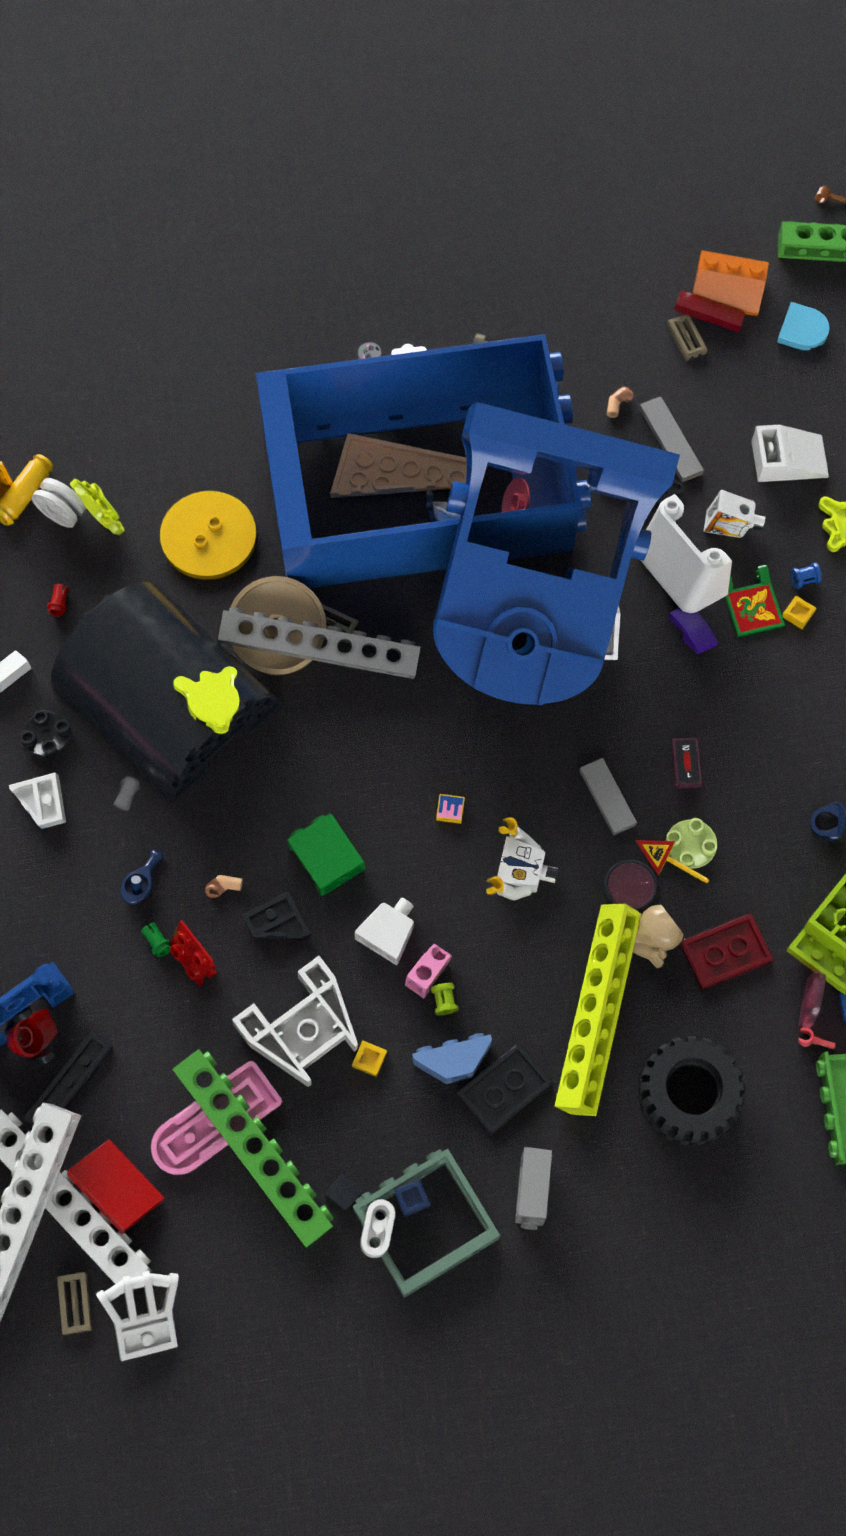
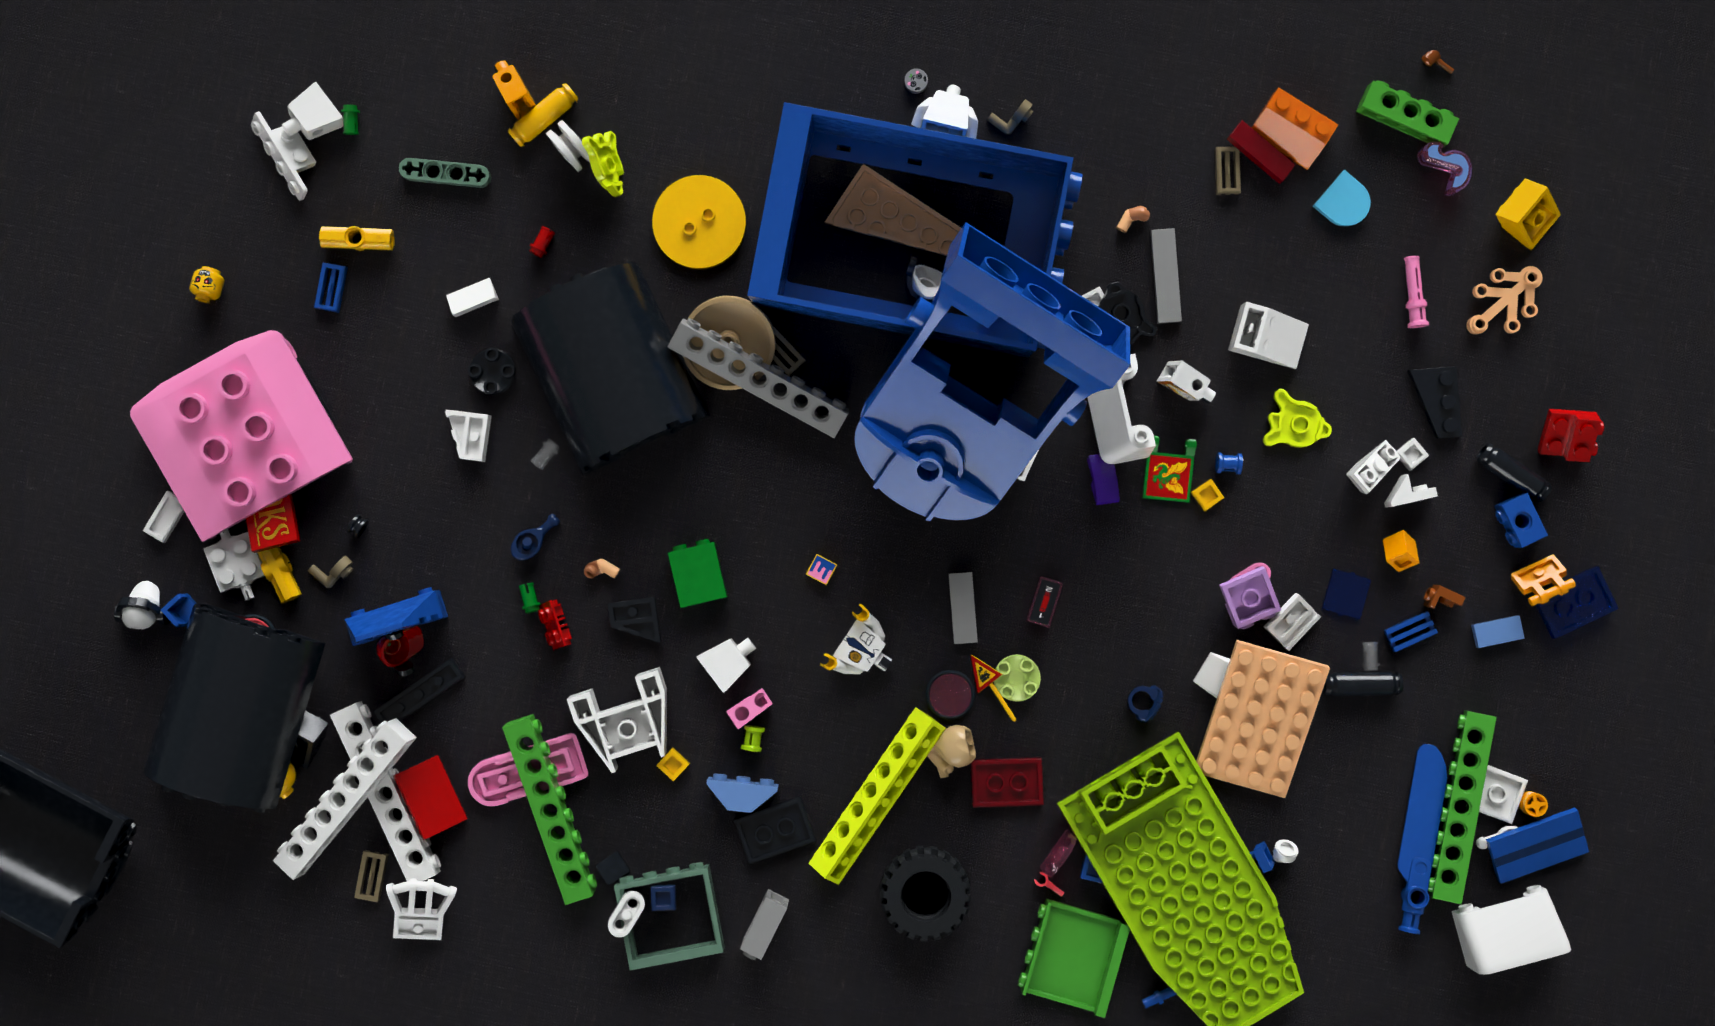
camera: 20 degrees right, 20 degrees up
neon yellow tile [173,666,240,734] -> none

